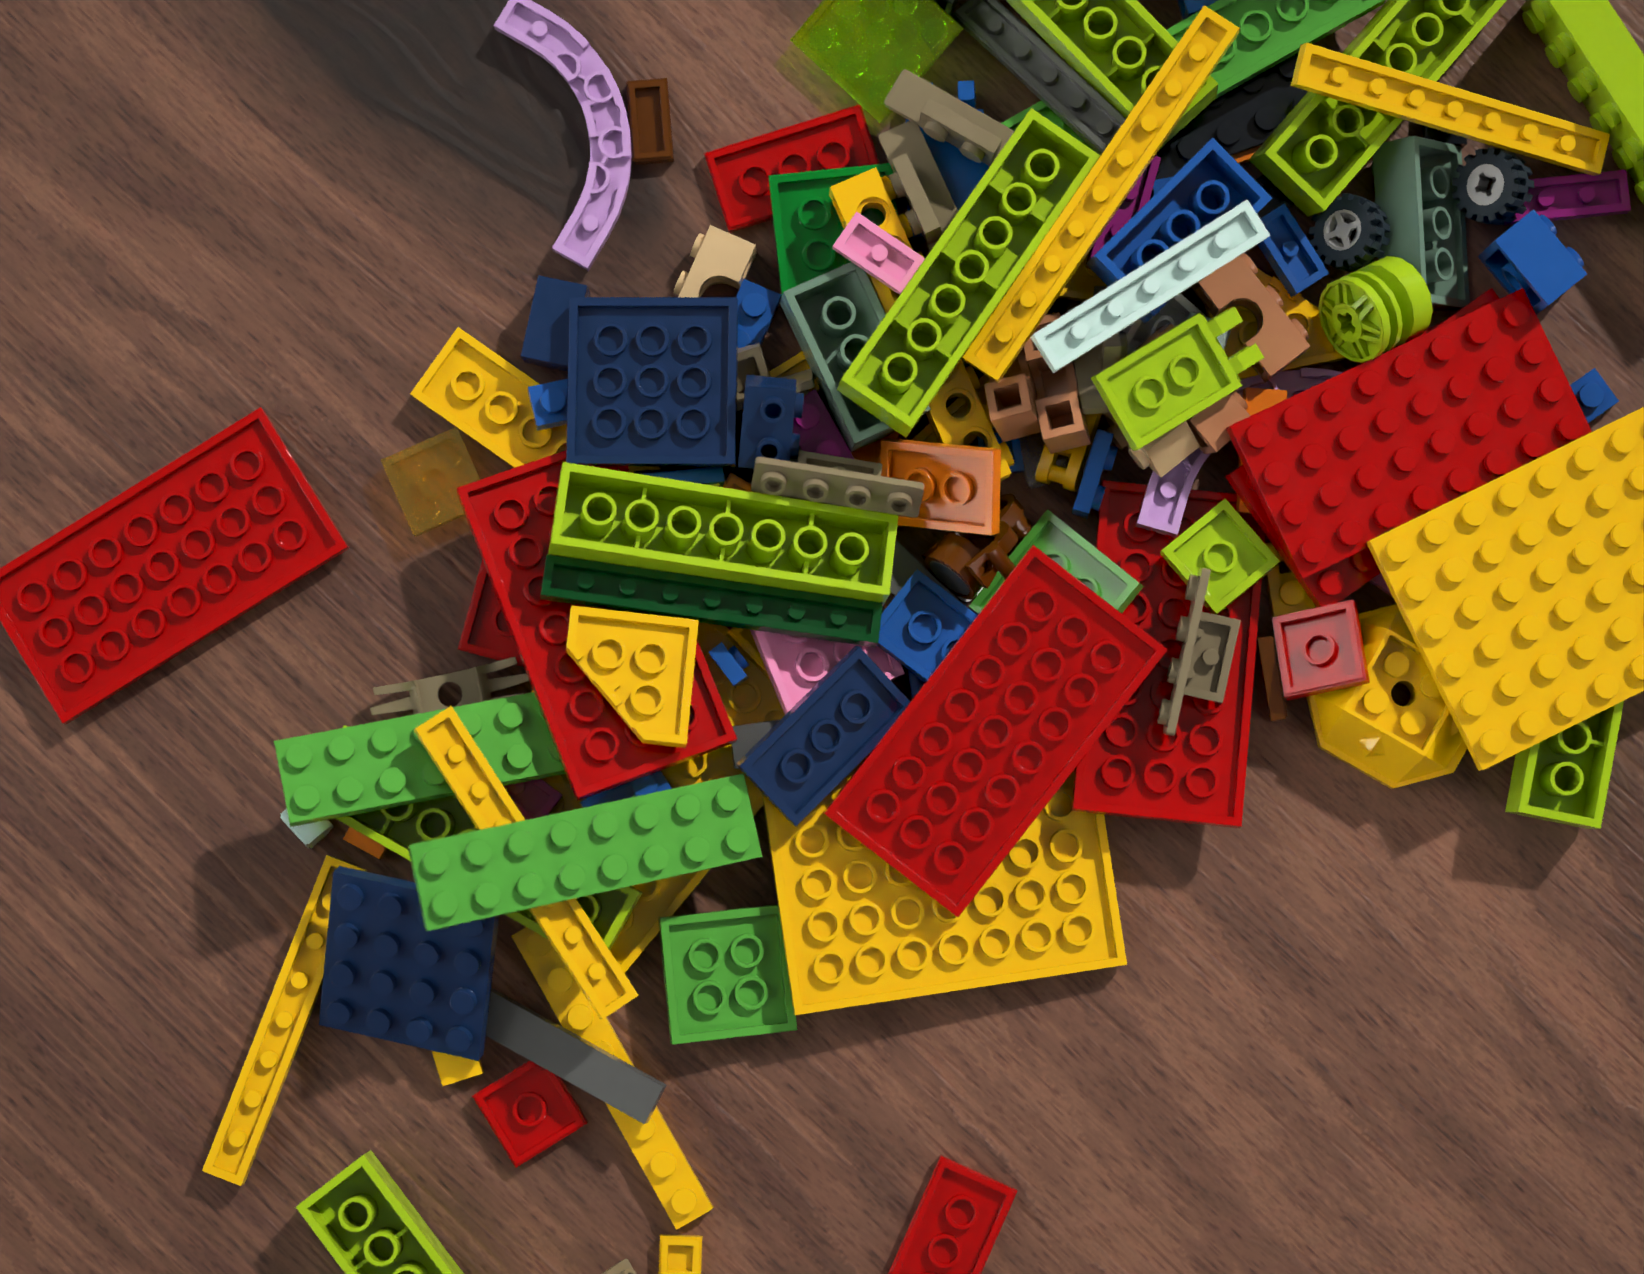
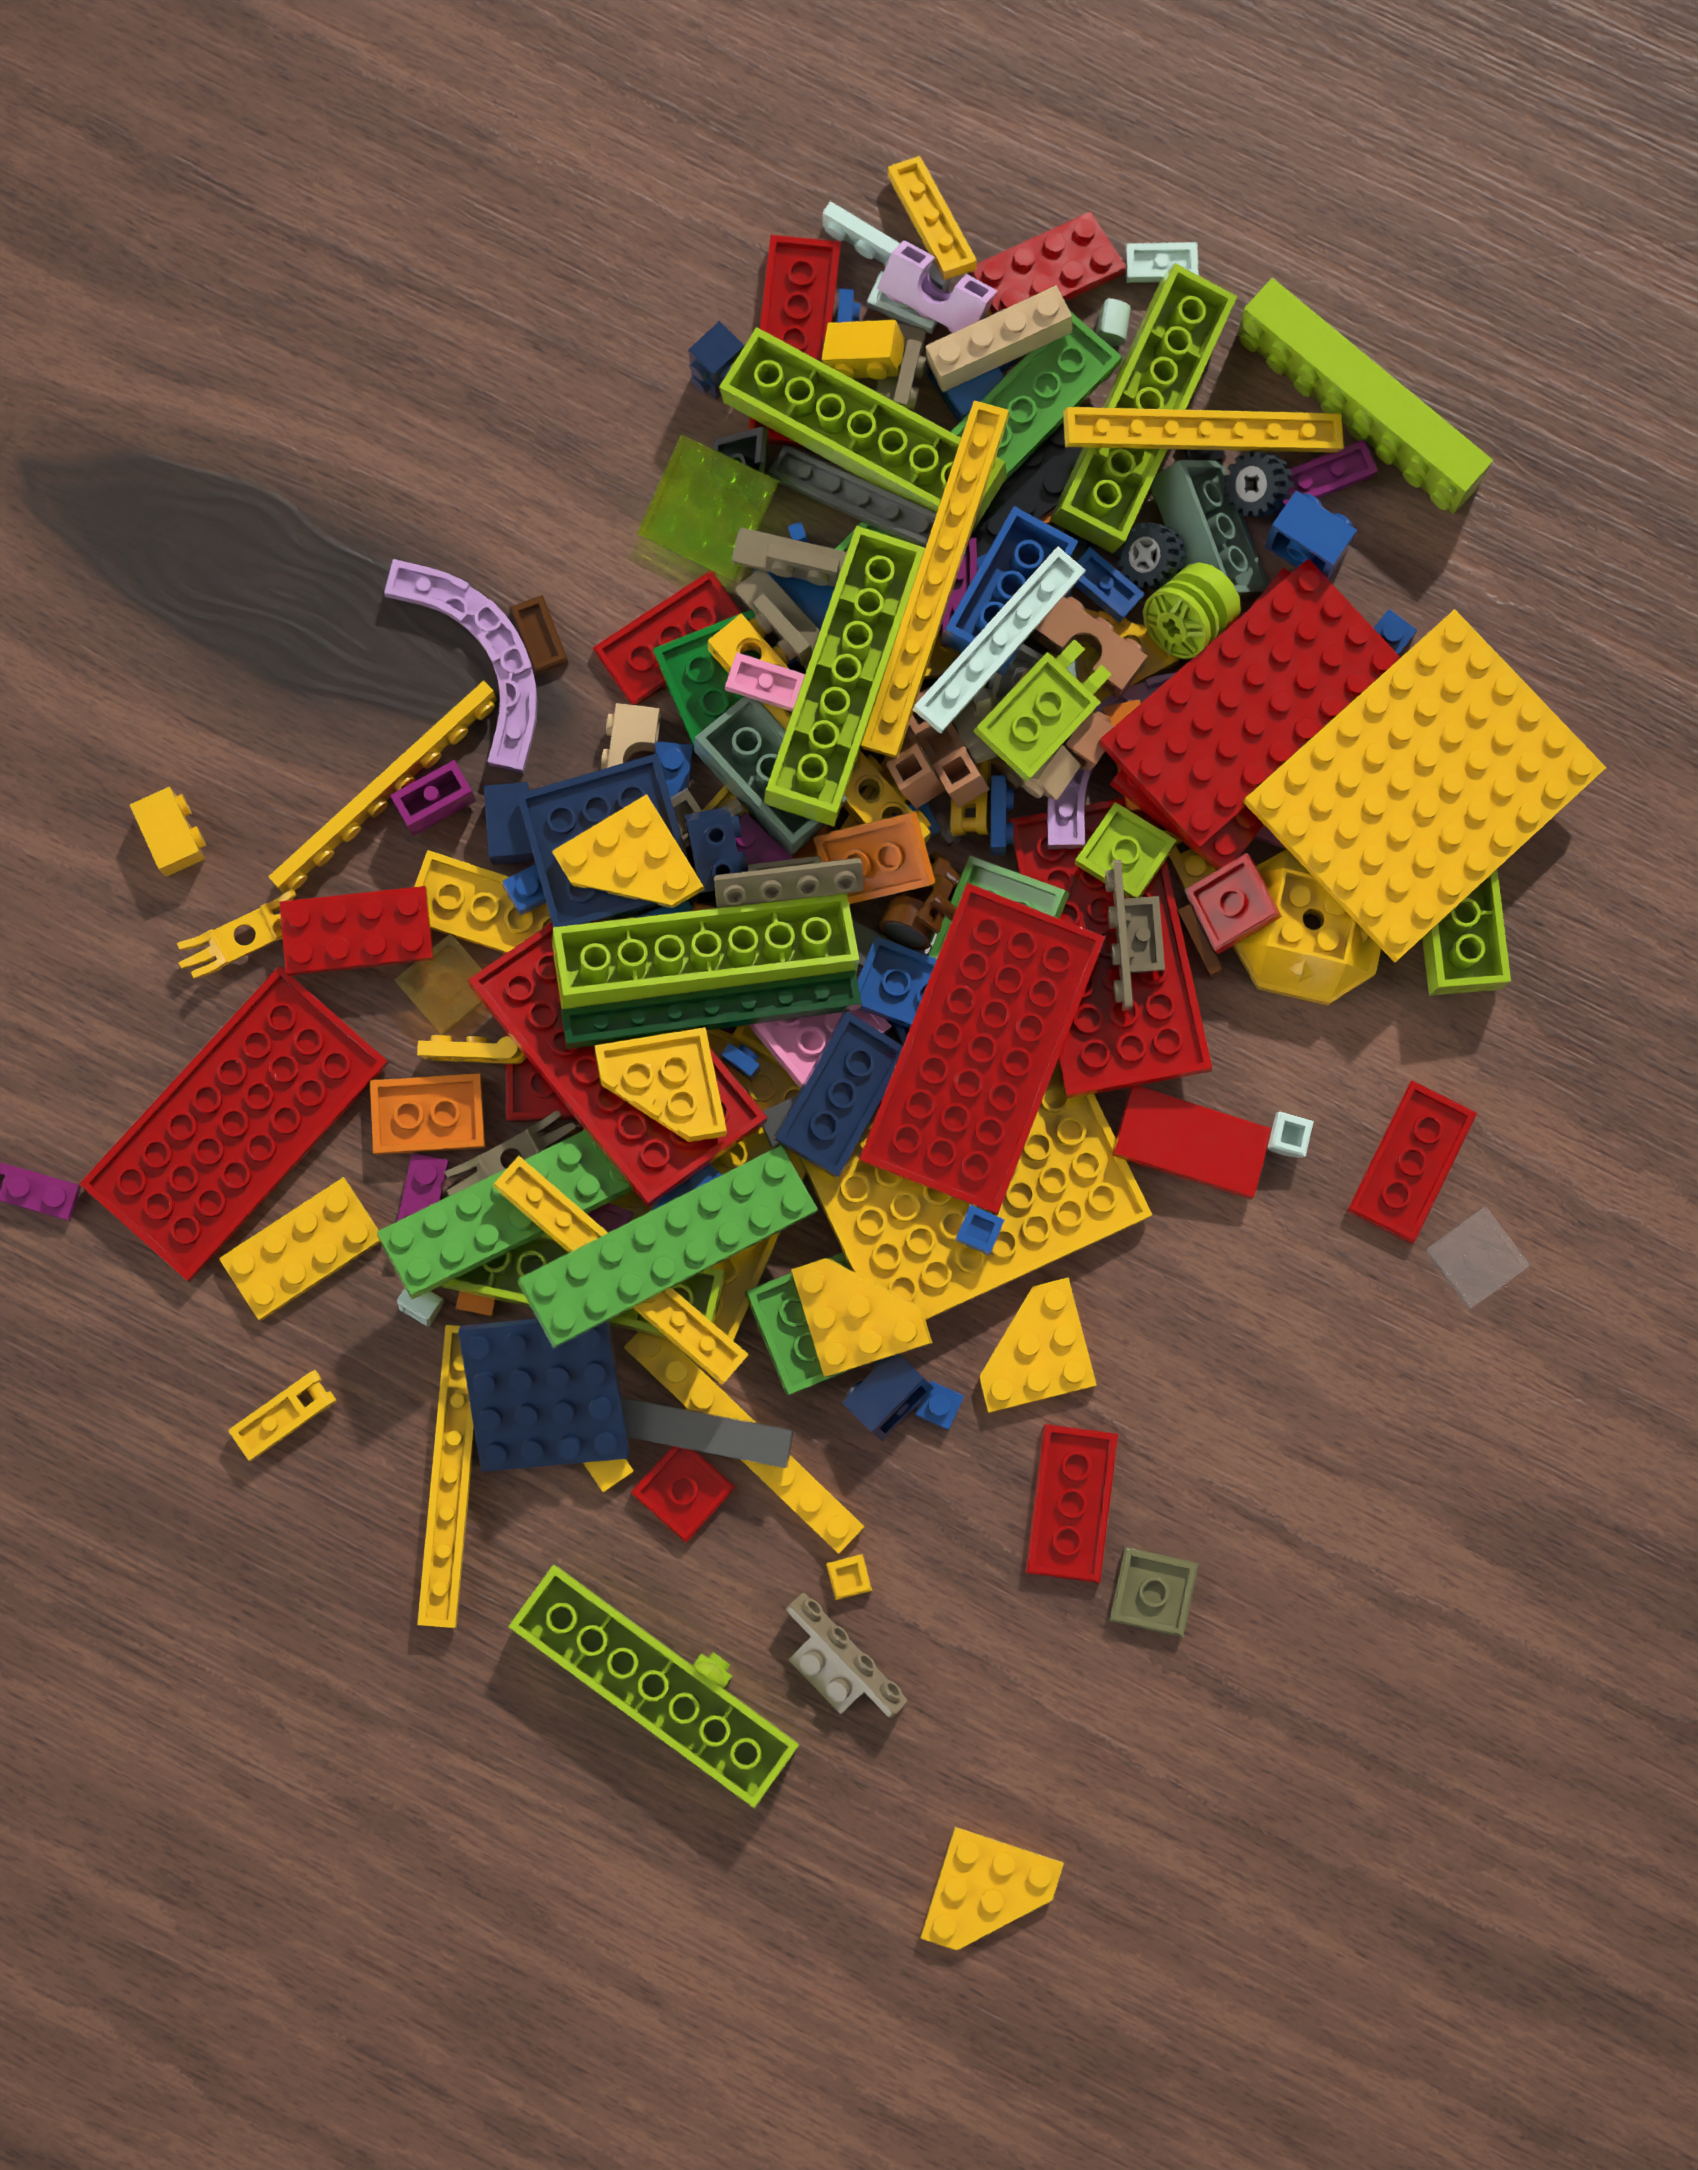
camera: 20 degrees left, 5 degrees down
none -> yellow brick [130,786,206,877]
none -> yellow piece [177,888,297,979]
none -> yellow plate [219,1177,380,1321]
none -> yellow plate [228,1370,337,1461]
none -> yellow plate [268,681,497,894]
none -> red plate [279,886,434,976]
none -> orange plate [370,1073,485,1155]
none -> magenta brick [390,760,476,836]
none -> magenta plate [397,1153,449,1222]
none -> yellow plate [417,1035,526,1064]
none -> yellow plate [552,794,704,908]
none -> yellow plate [791,1258,932,1377]
none -> dark blue brick [842,1354,934,1441]
none -> blue plate [915,1380,964,1430]
none -> blue plate [955,1205,1005,1256]
none -> yellow plate [979,1277,1097,1413]
none -> red tile [1112,1086,1272,1200]
none -> light aqua brick [1267,1111,1314,1158]
none -> red tile [1346,1080,1477,1245]
none -> clear tile [1425,1206,1530,1310]

